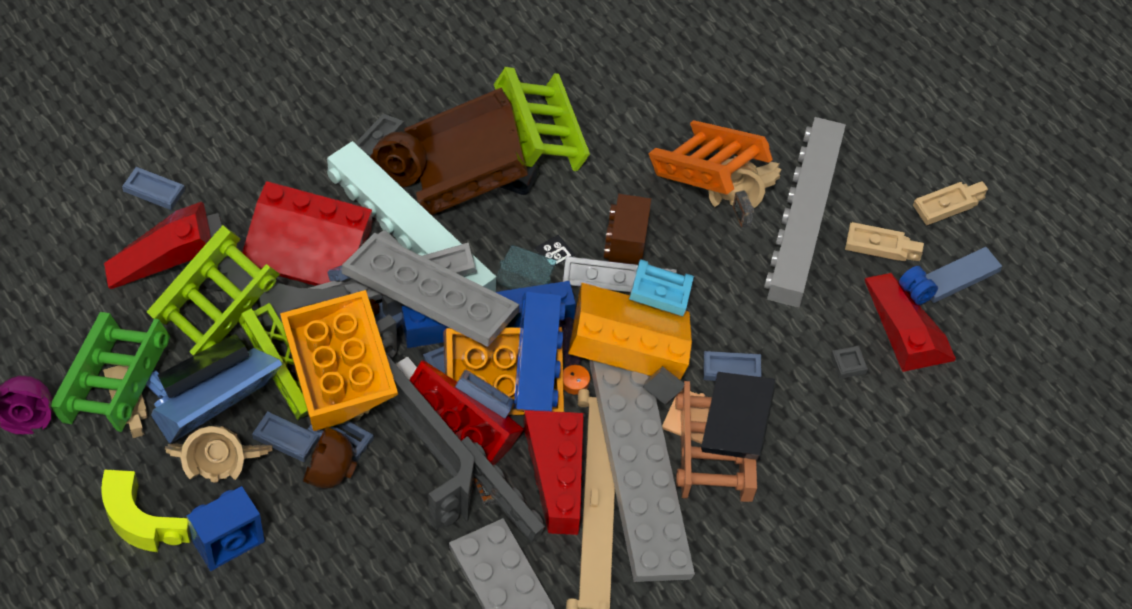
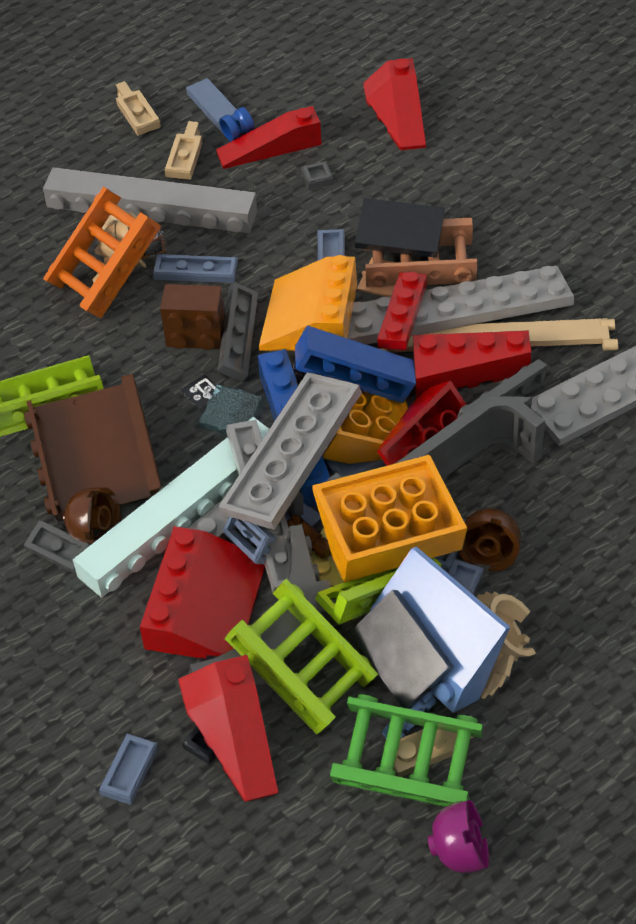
camera: 85 degrees left, 5 degrees down
neon yellow arch [101,470,191,552] -> none
blue brick [186,486,265,571] -> none
sand blue tile [455,370,514,418] -> none
medium azure plate [629,259,694,316] -> none
dark grey tile [643,366,685,404] -> none
none -> sand blue tile [153,254,238,283]
none -> red wedge [363,58,426,150]
none -> red plate [377,272,427,350]

